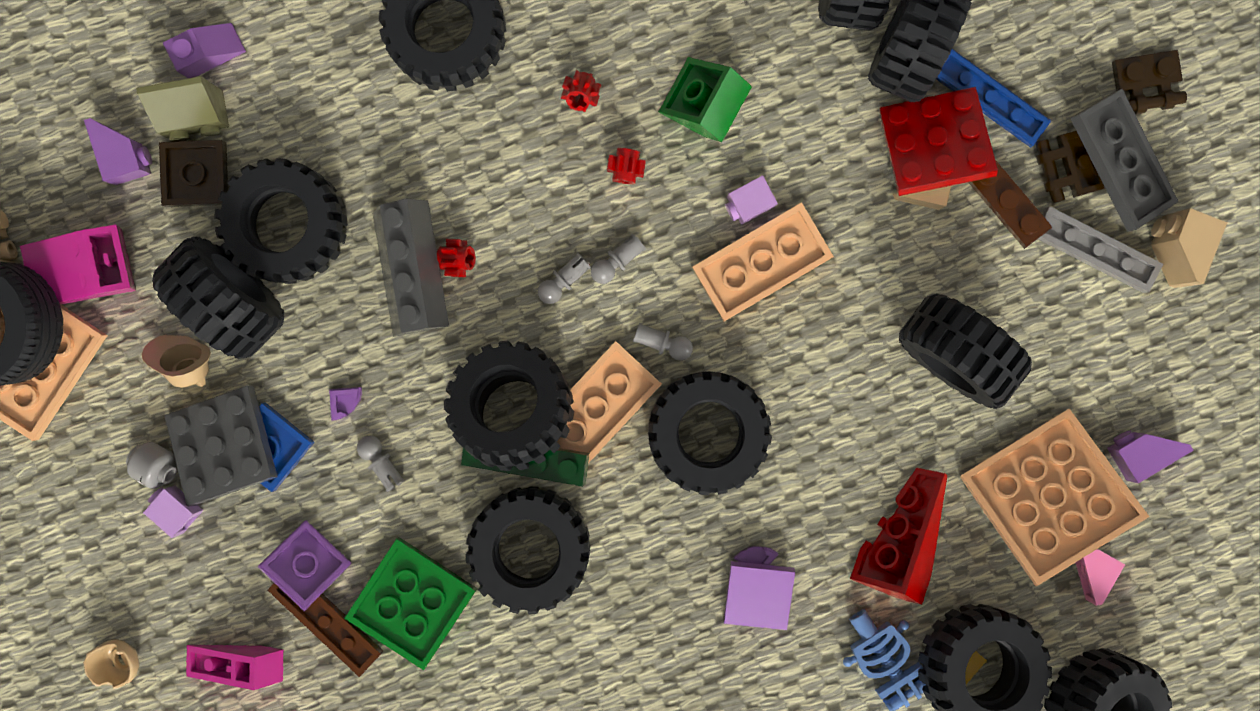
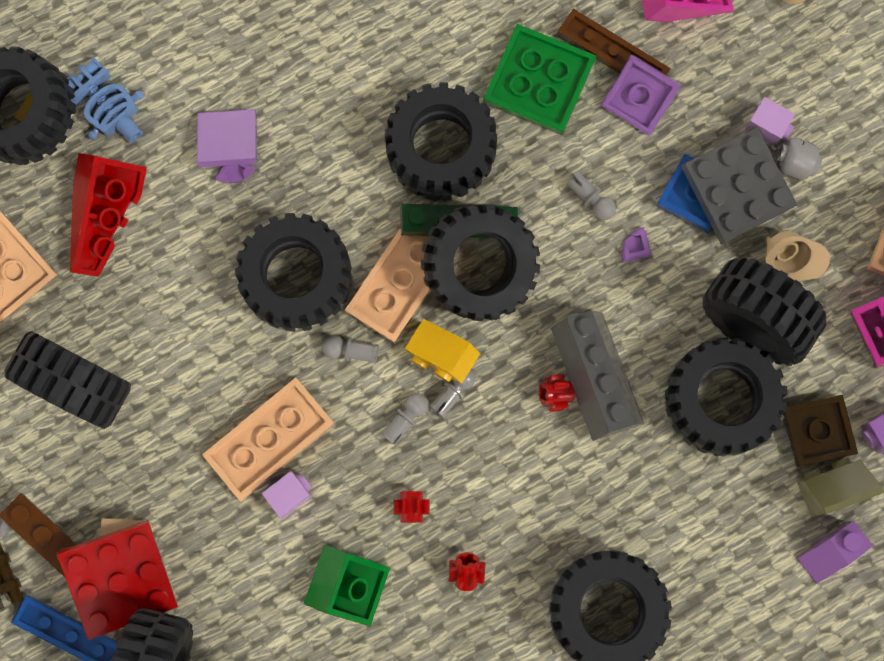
camera: 175 degrees right, 10 degrees down
none -> yellow brick [405,319,481,384]

